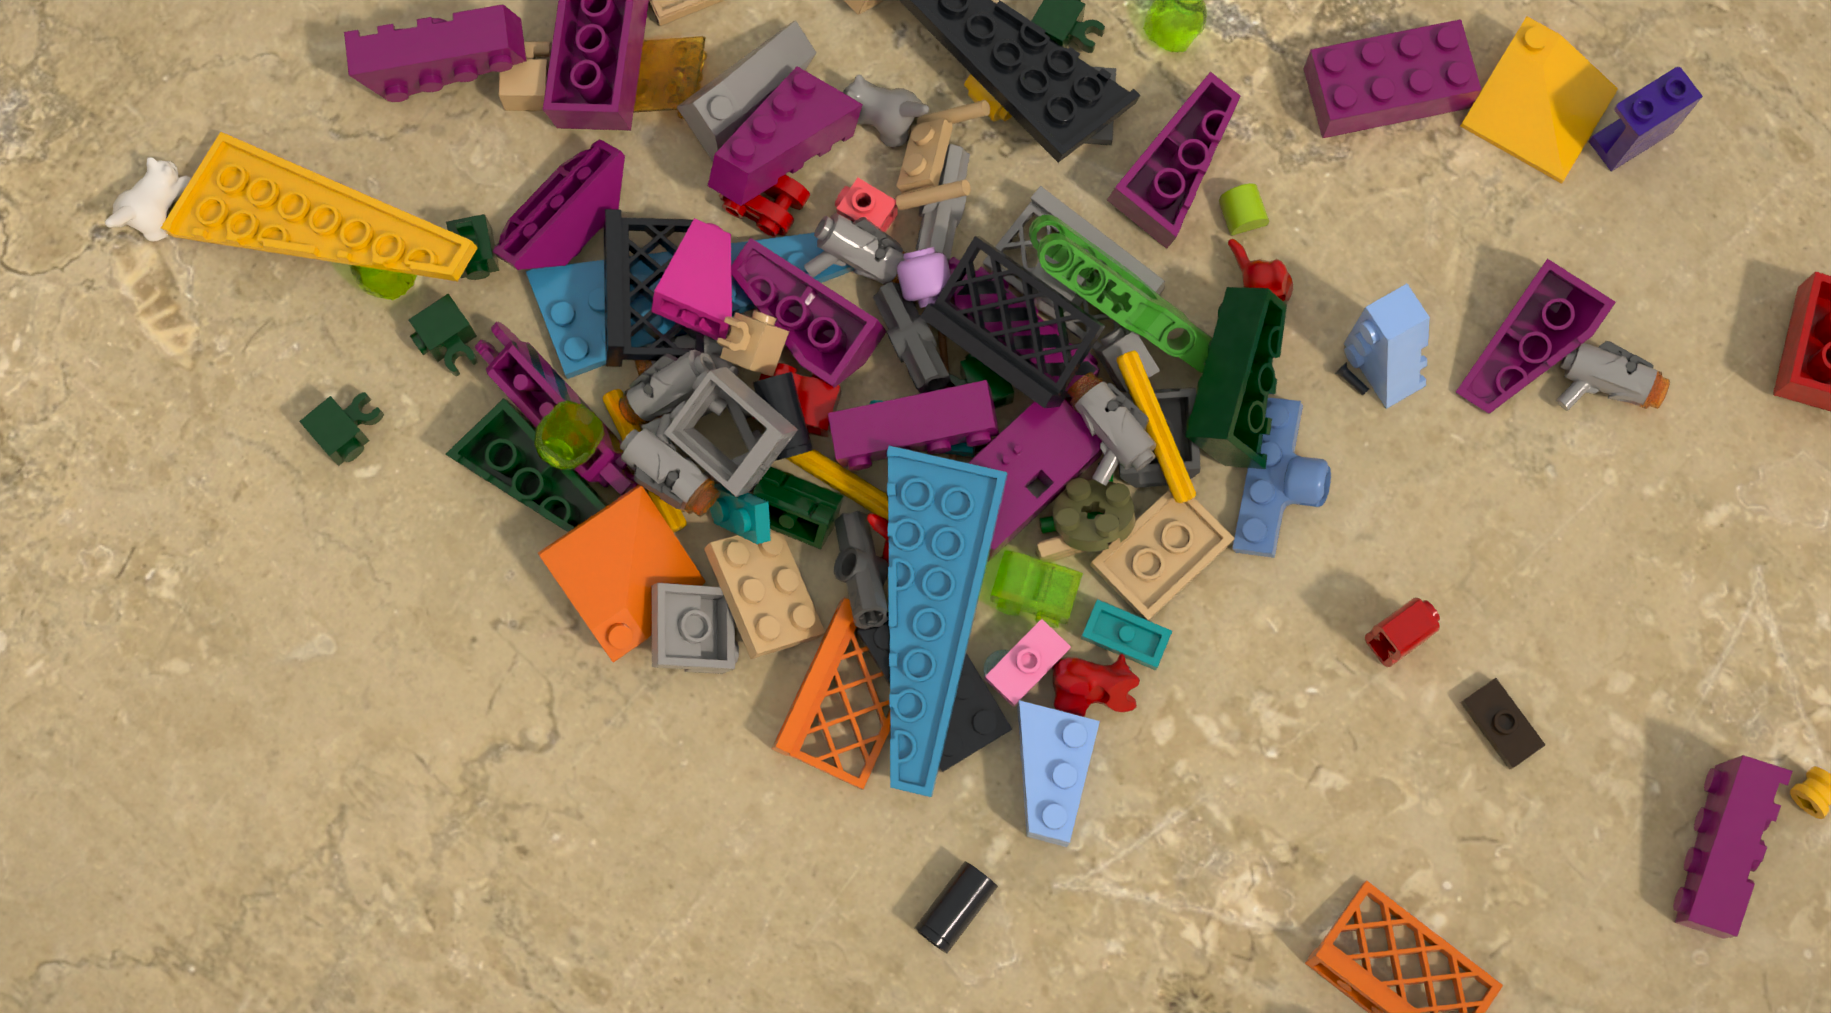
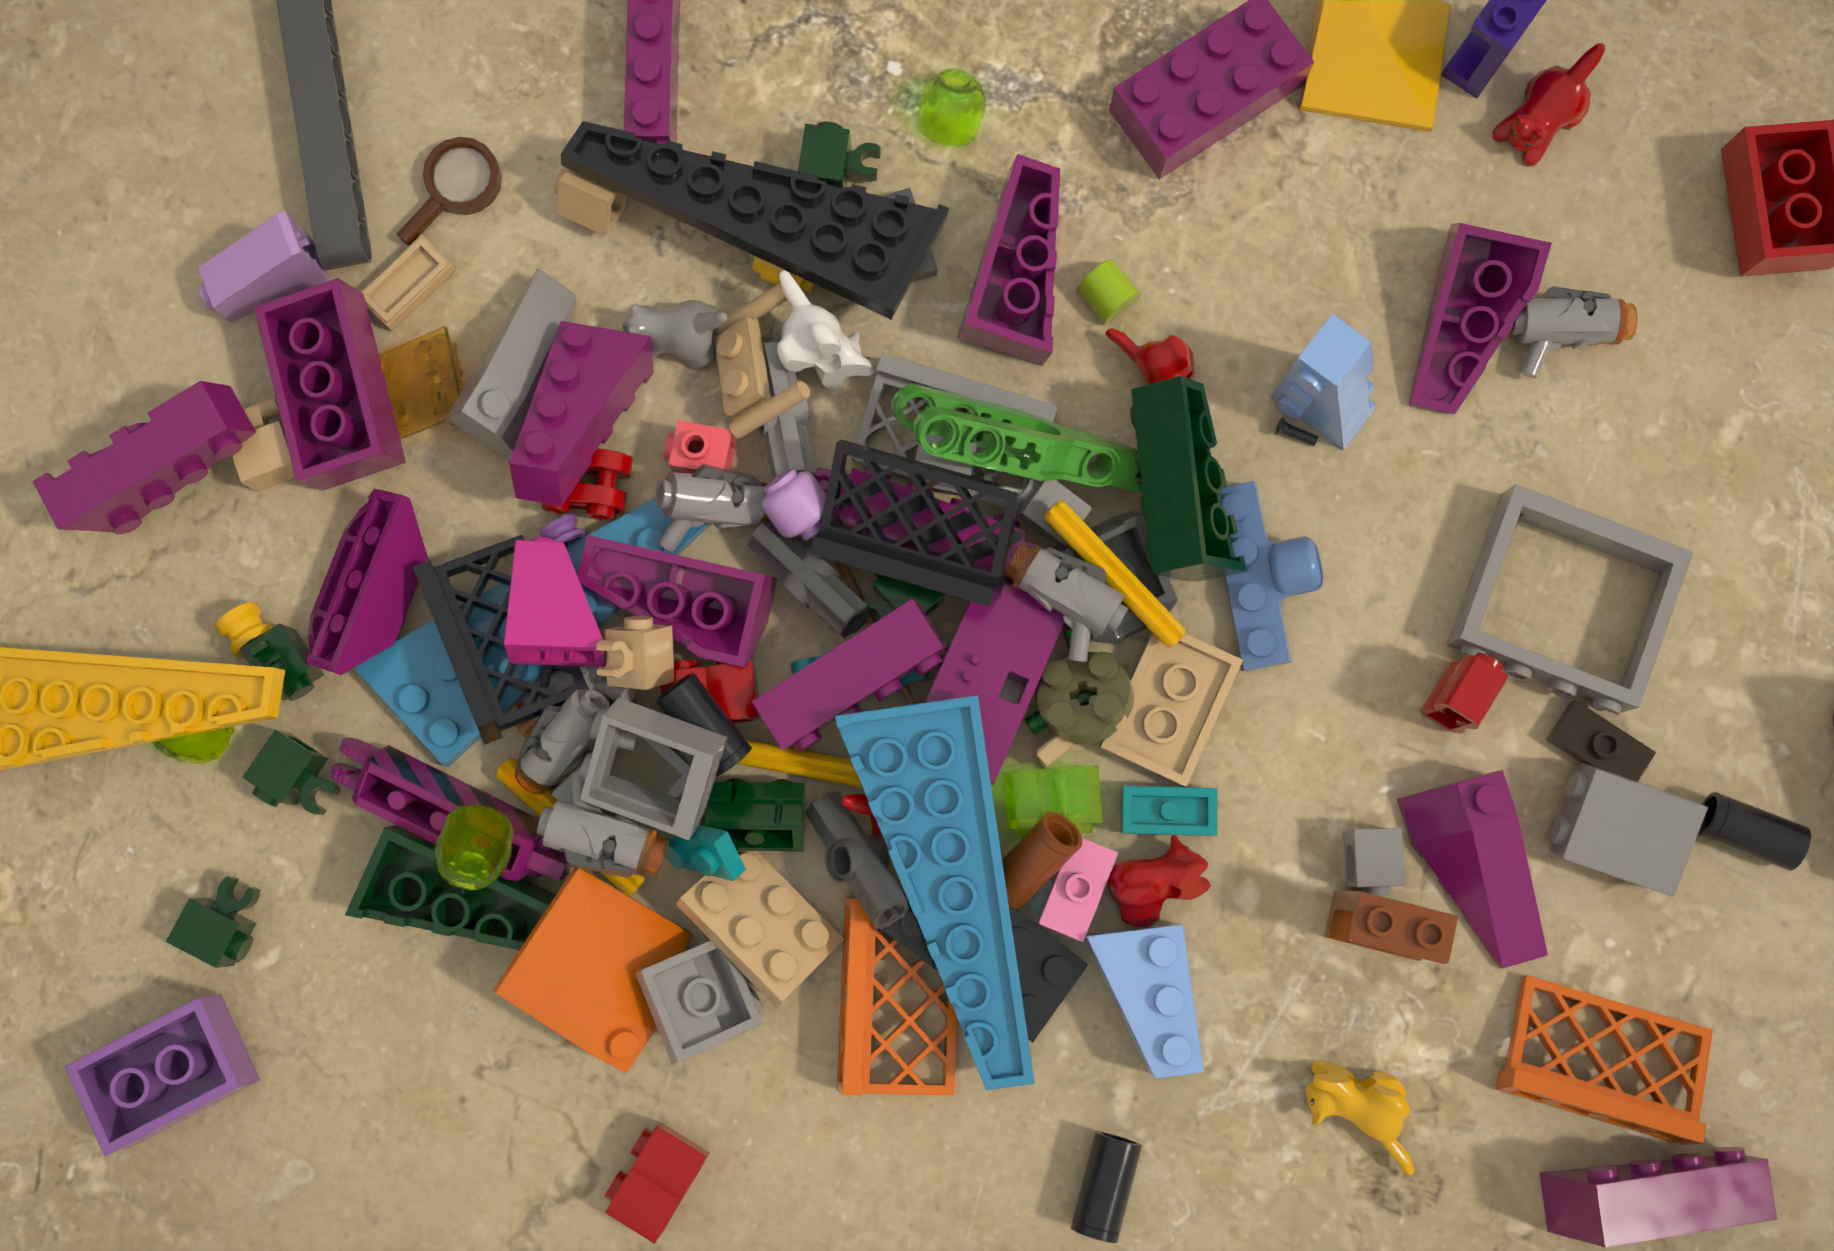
camera: 20 degrees left, 5 degrees up
none -> medium lavender brick [65,994,260,1156]
none -> yellow wheel [215,602,273,659]
none -> medium lavender bush [539,514,586,547]
none -> red brick [604,1122,710,1244]
none -> white animal [777,270,875,390]
none -> dark orange pin [1002,812,1082,908]
none -> yellow animal [1305,1060,1415,1176]
none -> dark orange panel [1324,891,1458,964]
none -> light grey brick [1343,828,1405,896]
none -> magenta wedge [1397,770,1548,968]
none -> light grey window [1447,484,1693,715]
none -> red animal [1492,43,1605,166]
none -> light grey brick [1549,763,1708,897]
none -> black pin [1698,792,1811,871]

